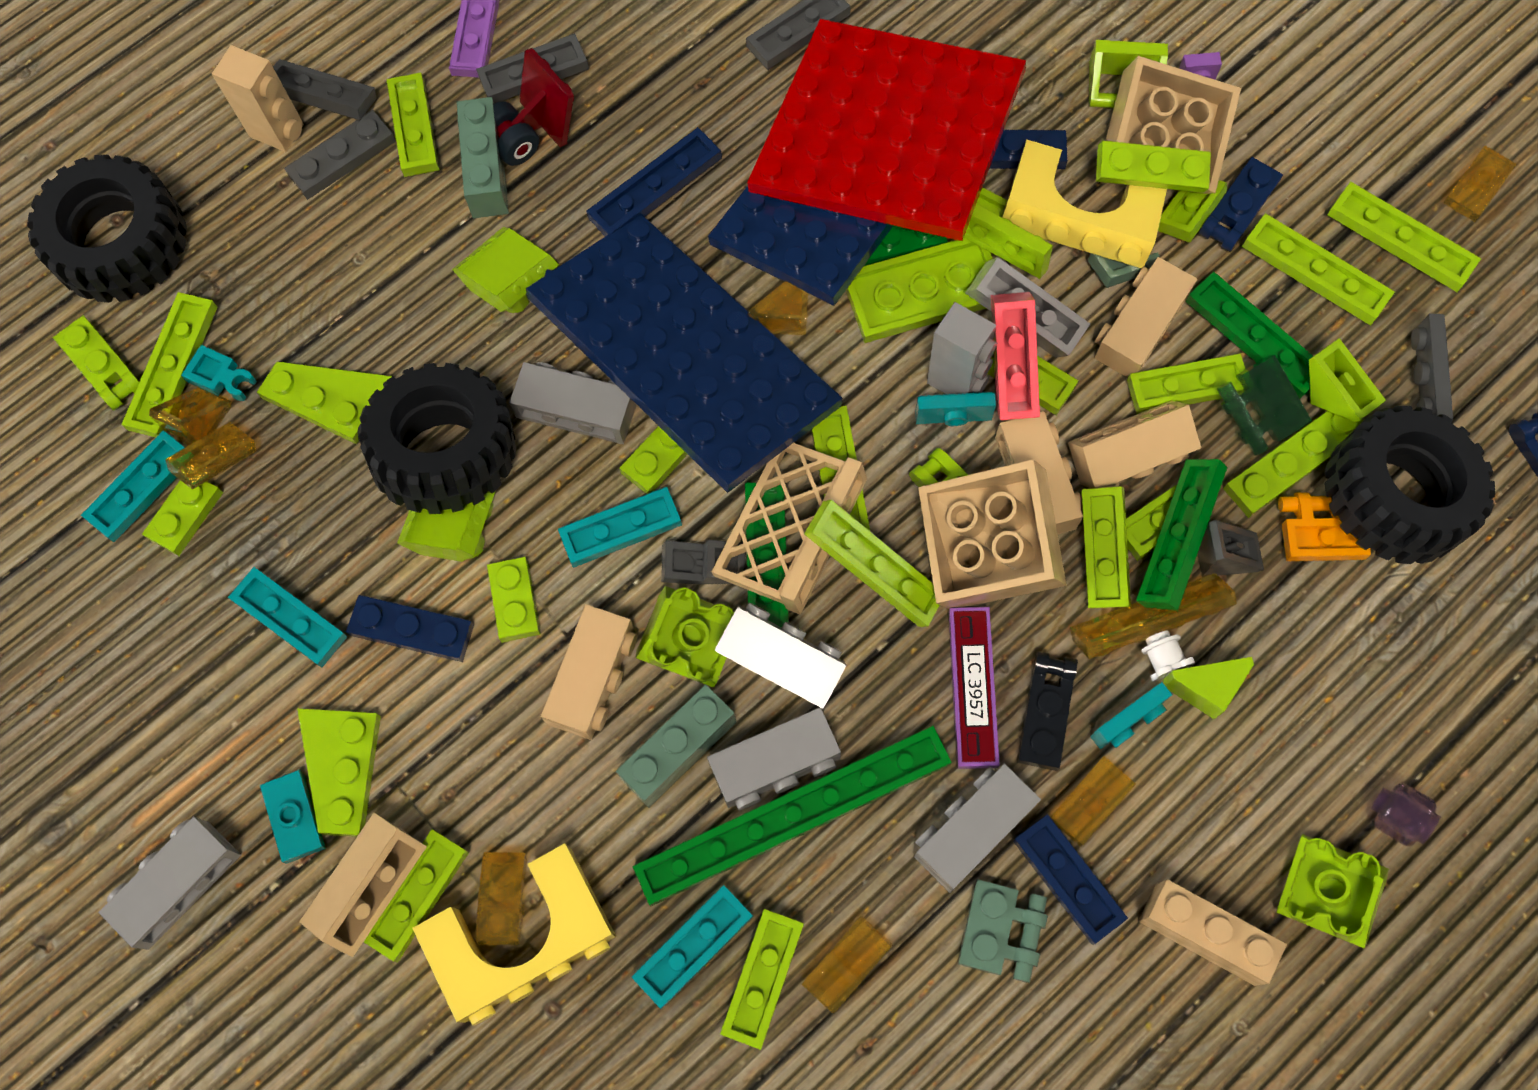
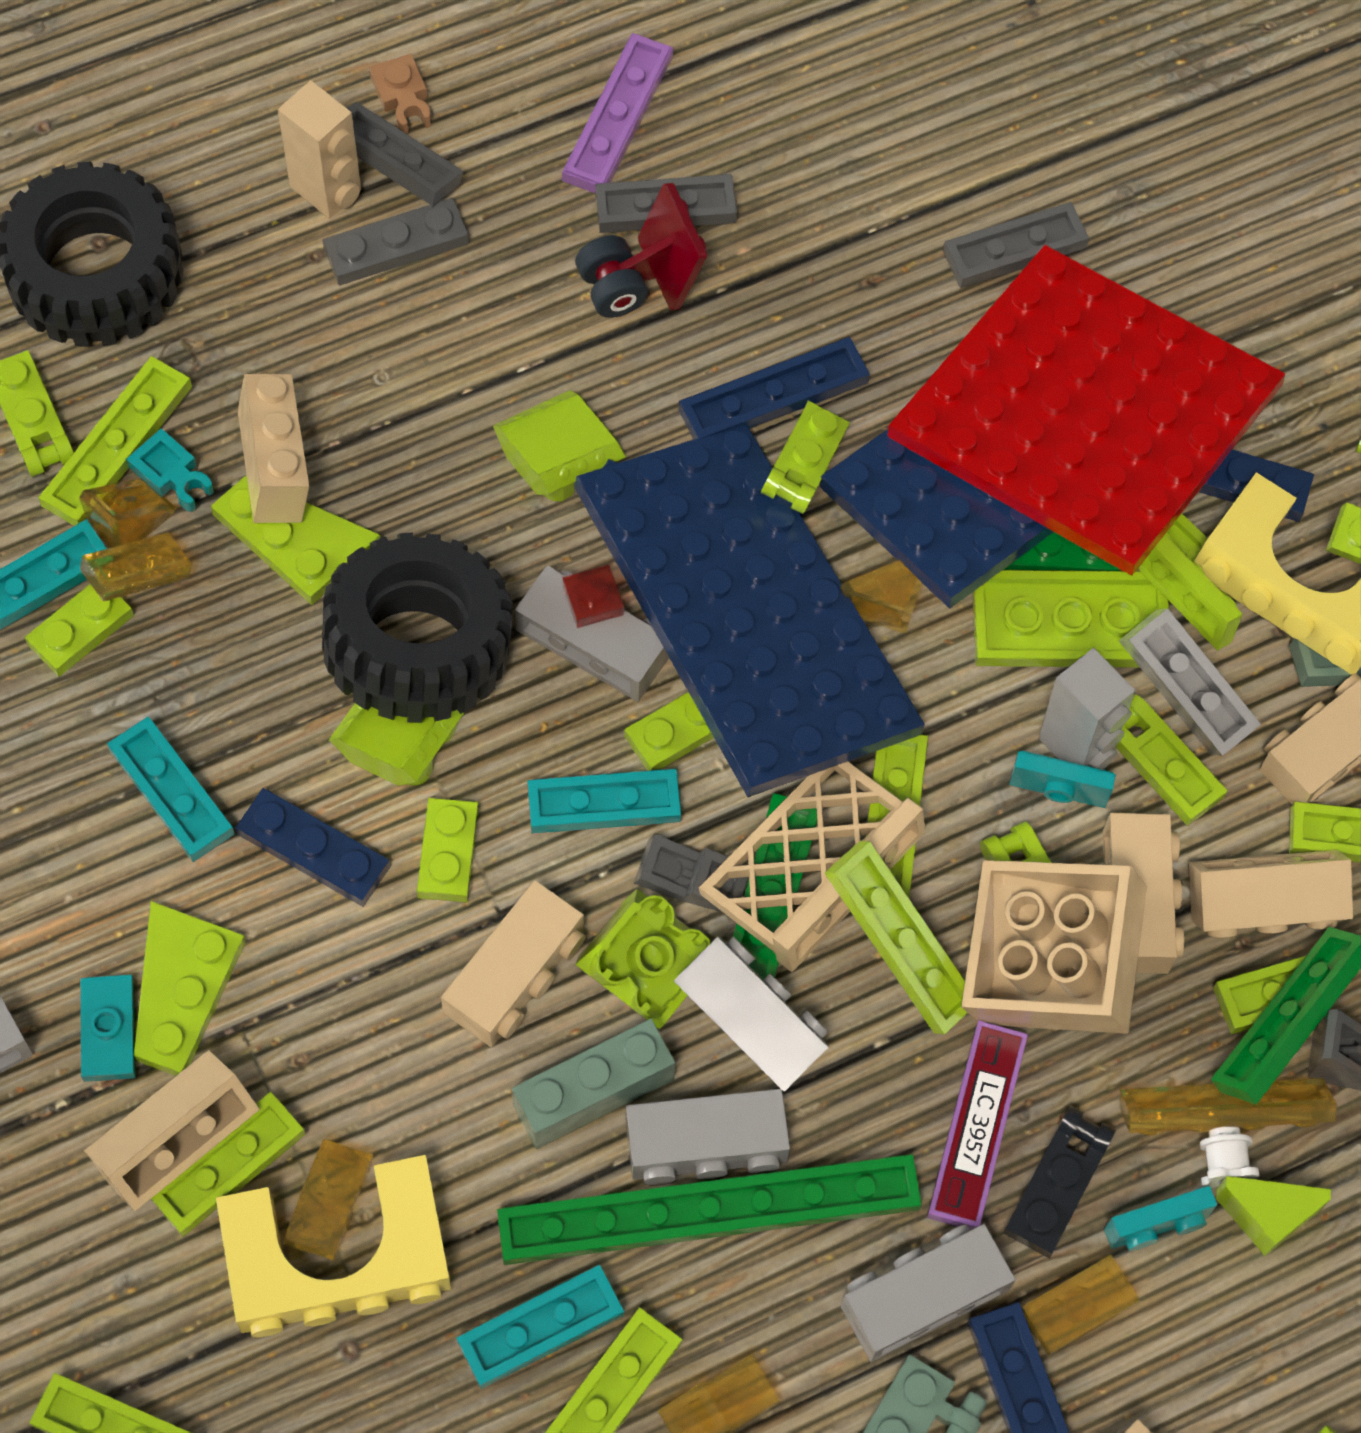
camera: 10 degrees right, 5 degrees down
lime plate [386,72,440,177] -> none
sand green brick [456,97,509,218] -> none
coral brick [991,292,1040,420] -> none
lime plate [1082,486,1131,608] -> none
none -> tan brick [238,374,309,523]
none -> medium nougat plate [369,54,431,134]
none -> clear red plate [562,565,624,628]
none -> lime plate [760,401,850,514]

